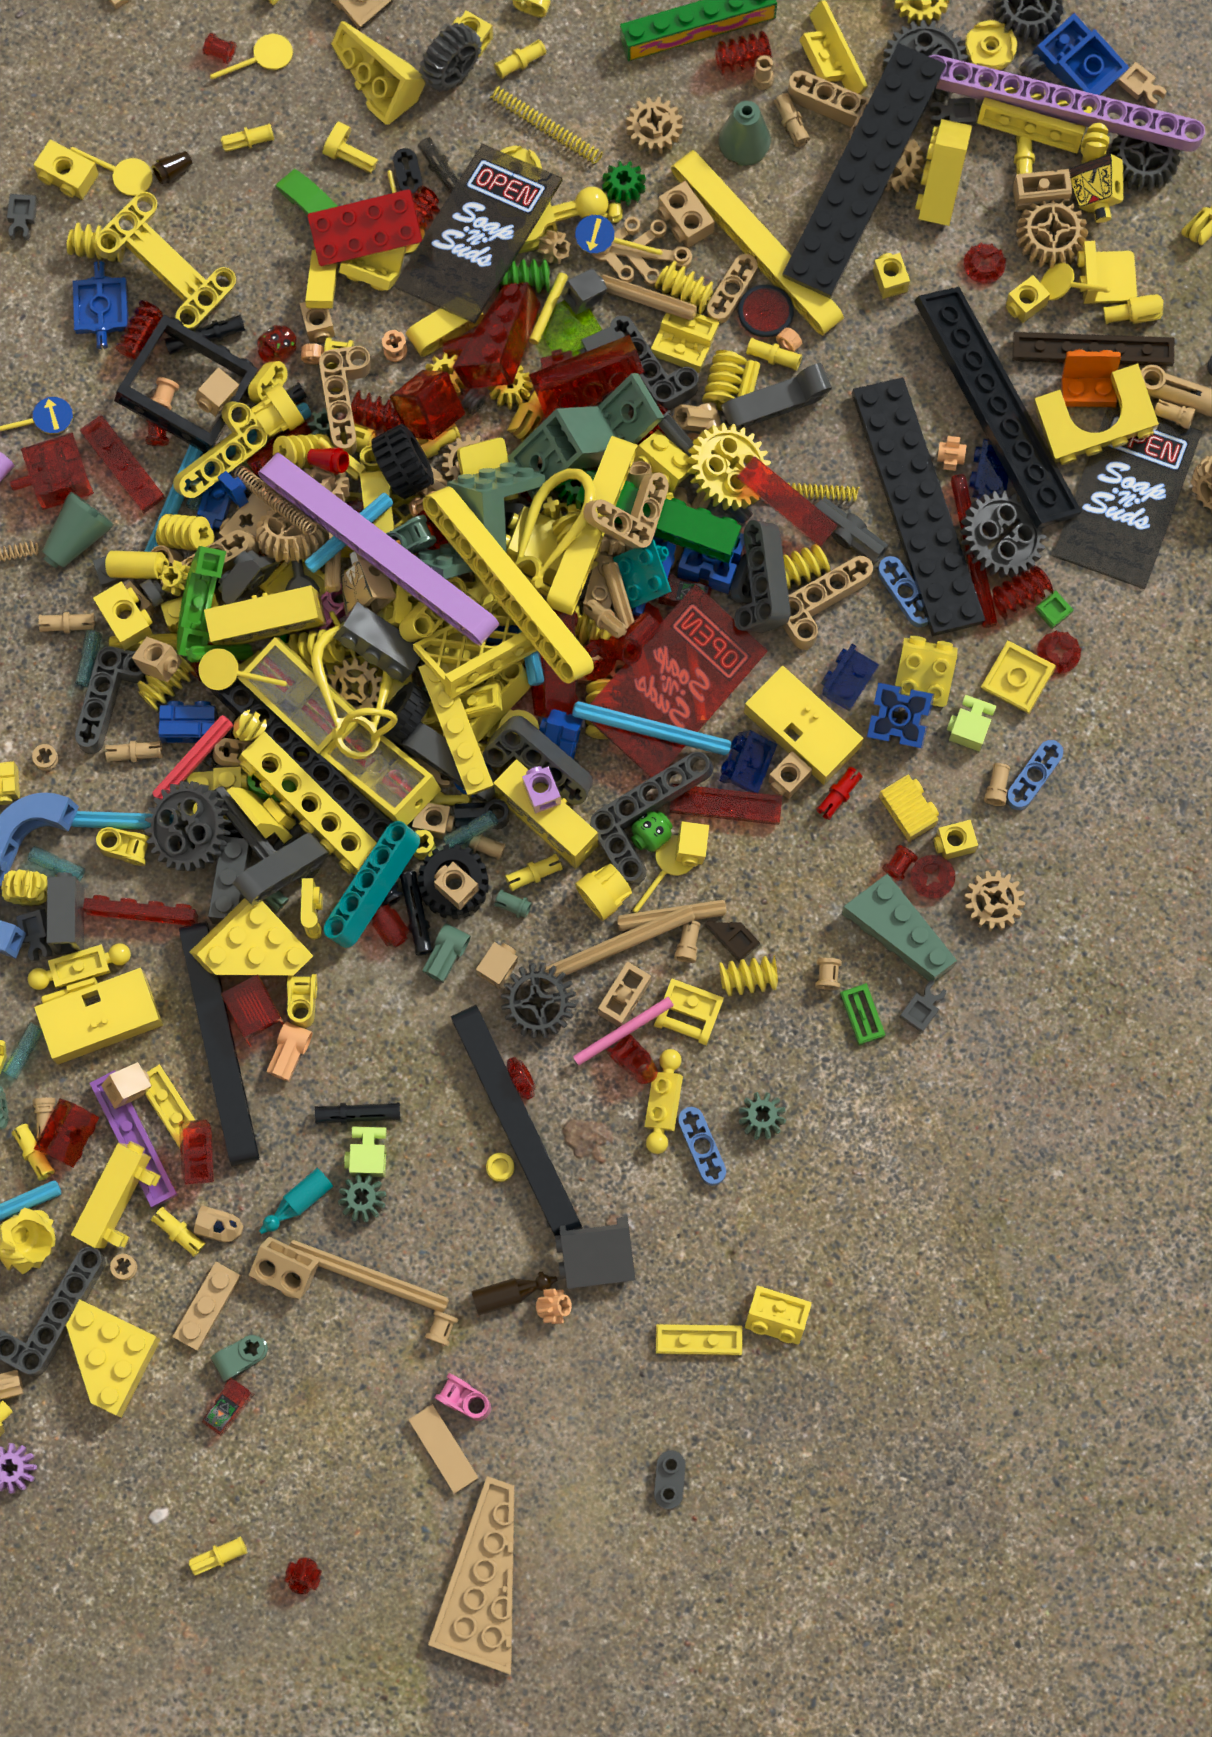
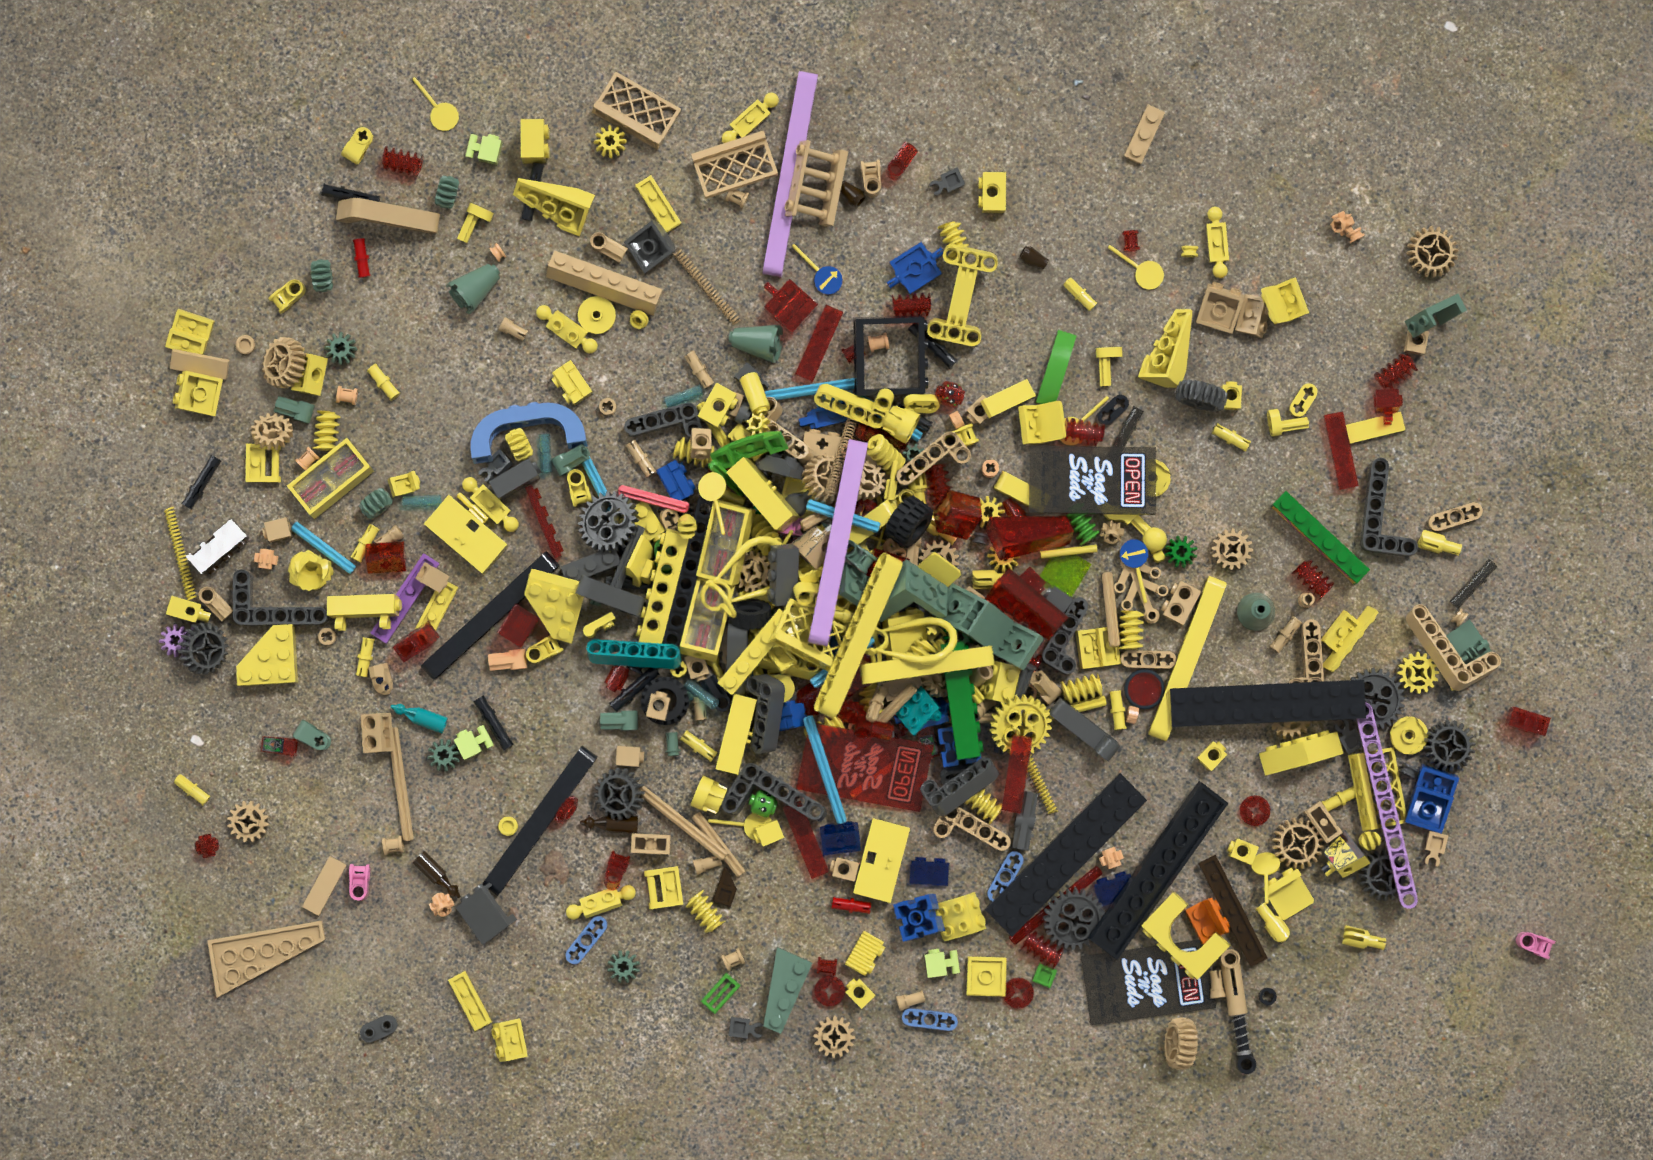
camera: 55 degrees right, 10 degrees up
light yellow piece [70,147,152,196] -> none
light yellow piece [156,514,214,550] -> none
tan plate [173,1262,242,1352] -> none
tan brick [194,367,239,417] -> none
blue plate [217,471,248,508] -> none
red bracket [307,189,422,266] -> none
red cone [307,448,349,475] -> none
light yellow piece [490,86,603,164] -> none
lavender brick [522,766,561,814] -> none
dark grey brick [561,268,608,315] -> none
bright pink piece [573,997,674,1065] -> none
tan beam [583,472,669,549] -> none
none -> dark grey gear [177,623,229,675]
none -> tan gear [227,801,270,842]
none -> sand green piece [551,444,590,477]
none -> dark brown wheel [580,815,638,834]

